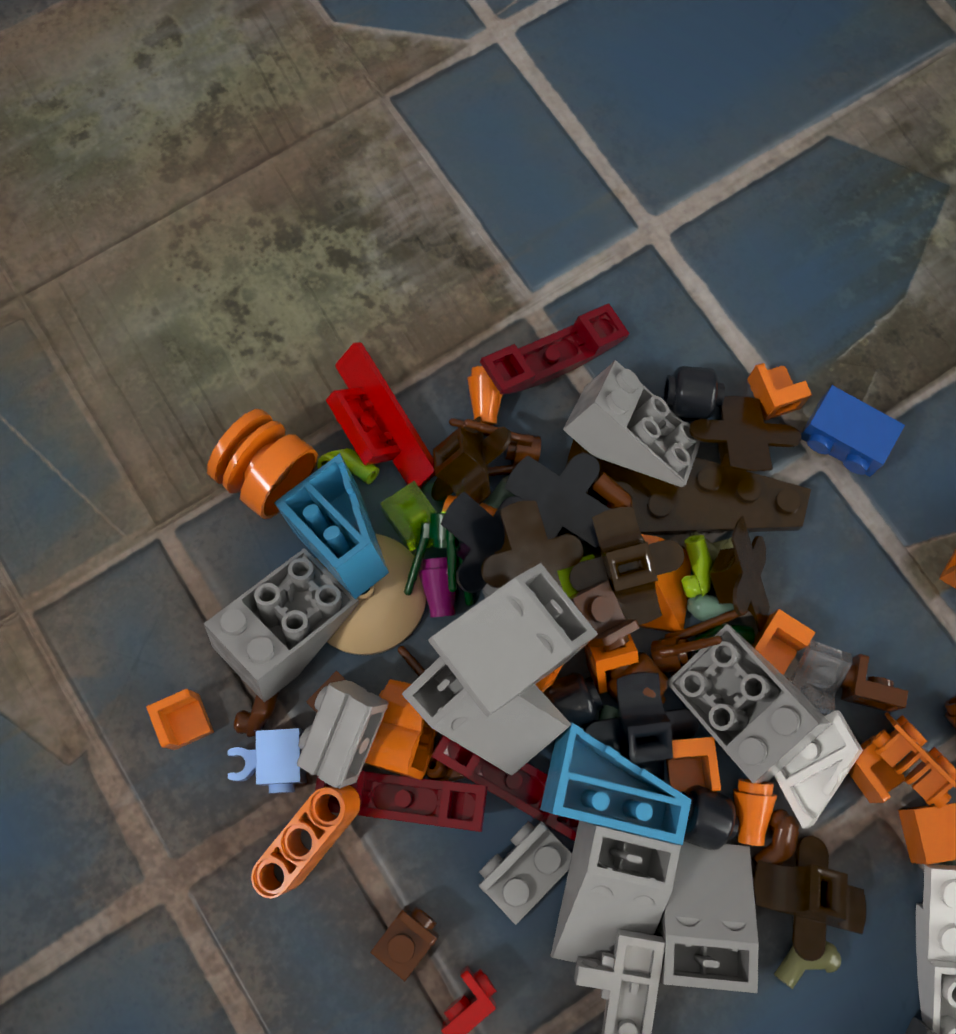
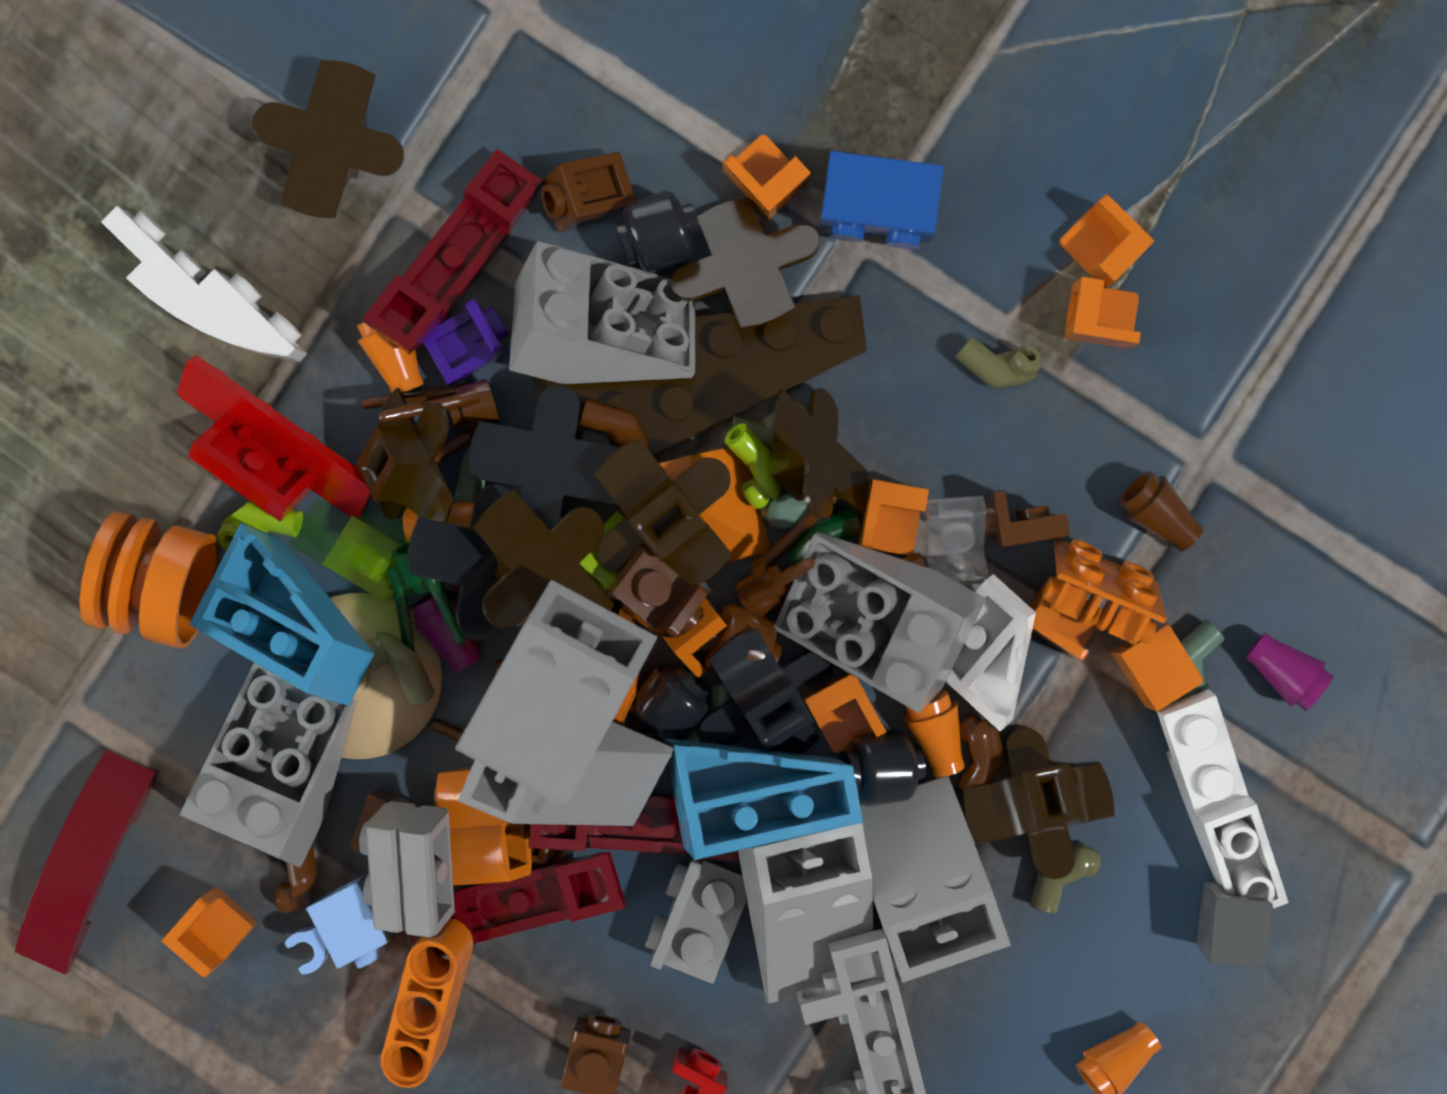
camera: 25 degrees left, 15 degrees up
none -> dark red slope [15,749,160,975]
none -> white slope [101,206,307,362]
none -> dark brown piece [252,59,404,218]
none -> olive arm [365,632,435,706]
none -> dark purple bracket [423,299,510,386]
none -> reddish brown bracket [541,151,636,233]
none -> olive arm [955,336,1042,389]

